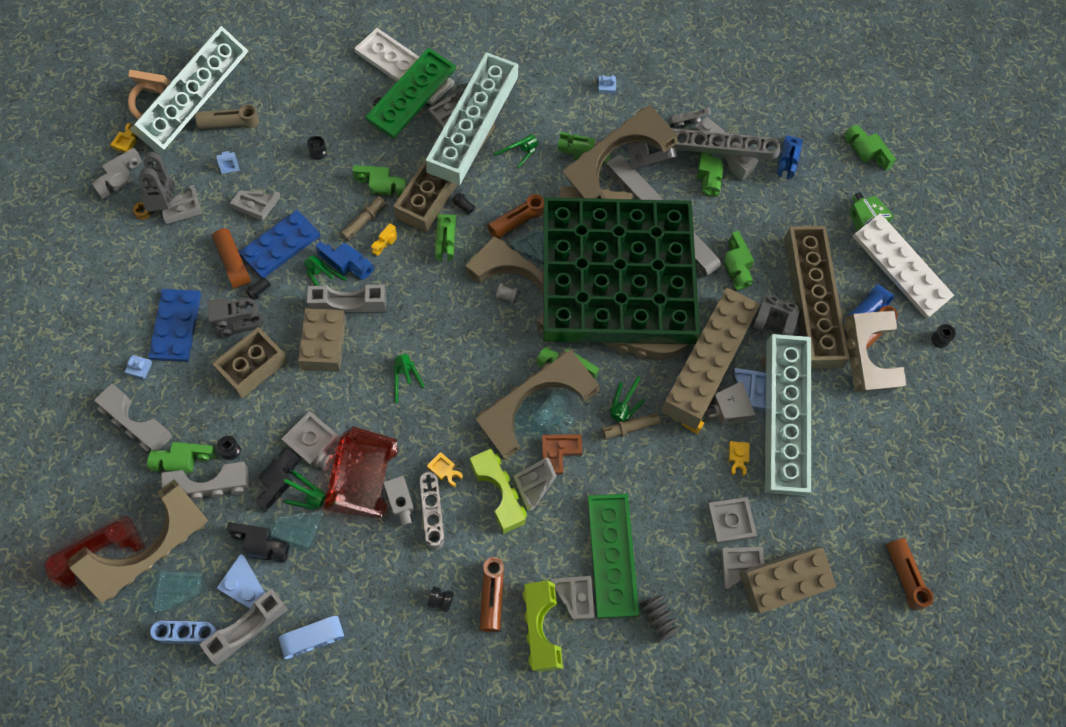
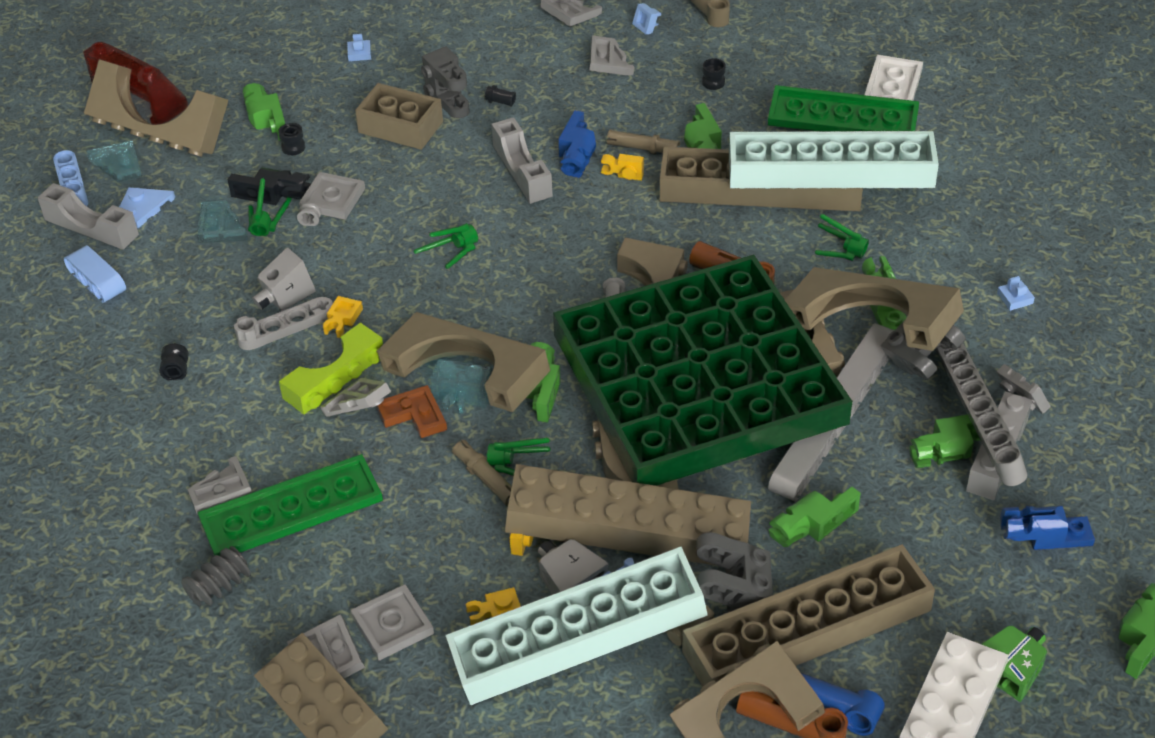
camera: 75 degrees right, 20 degrees down
light grey arch [94,384,173,452] -> none
blue plate [148,289,201,362] -> none
light grey arch [162,462,249,501] -> none
dark orange piece [212,228,251,289] -> none
black plate [226,522,290,563] -> none
blue plate [239,210,321,278] -> none
dark tan brick [298,308,346,371] -> none
green plant [304,255,346,286] -> none
clear red windscreen [324,426,398,518] -> none
bright green plate [435,214,456,262] -> none
black pin [453,192,476,215] -> none
dark orange piece [479,557,504,632] -> none
lime arch [523,580,563,672] -> none

